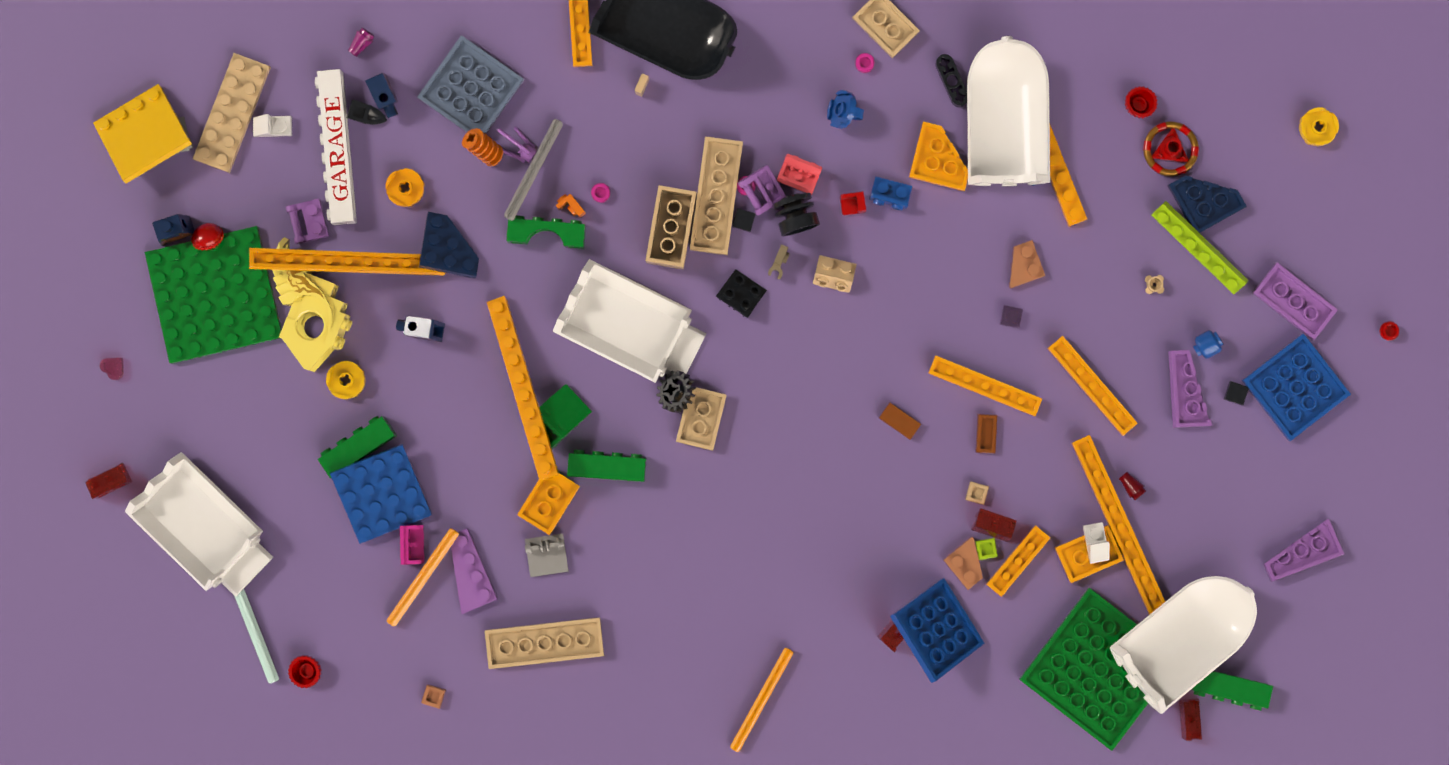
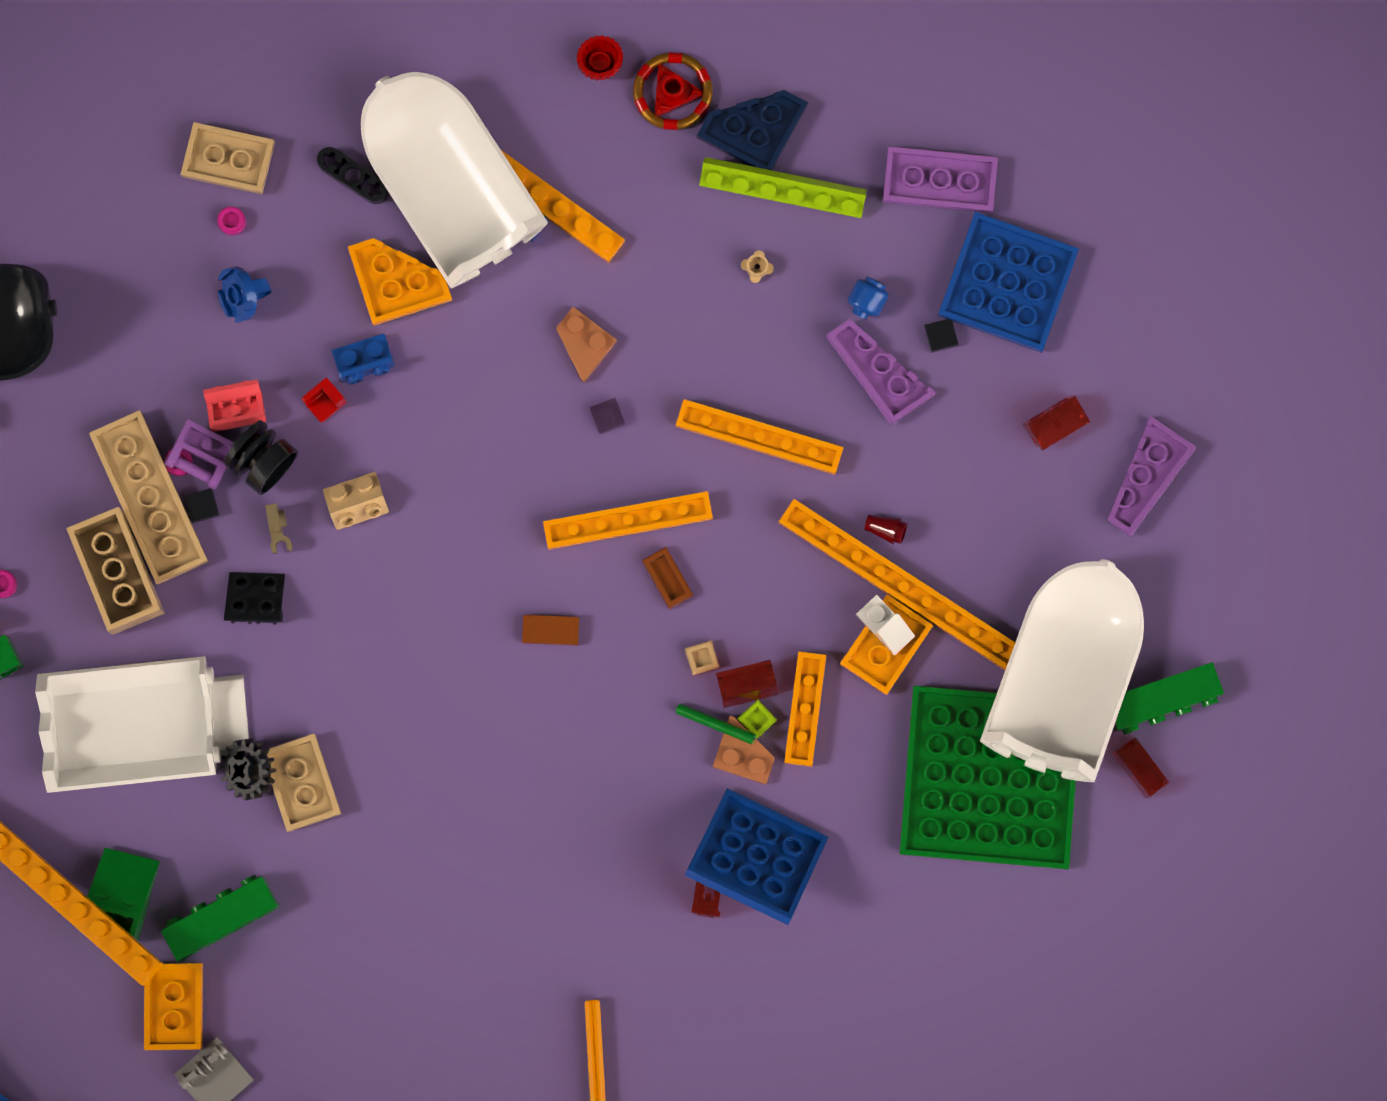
camera: 30 degrees left, 5 degrees down
red plate [1379,321,1399,341] -> none
none -> green bar [676,703,756,745]
none -> clear red hinge [1022,395,1090,450]

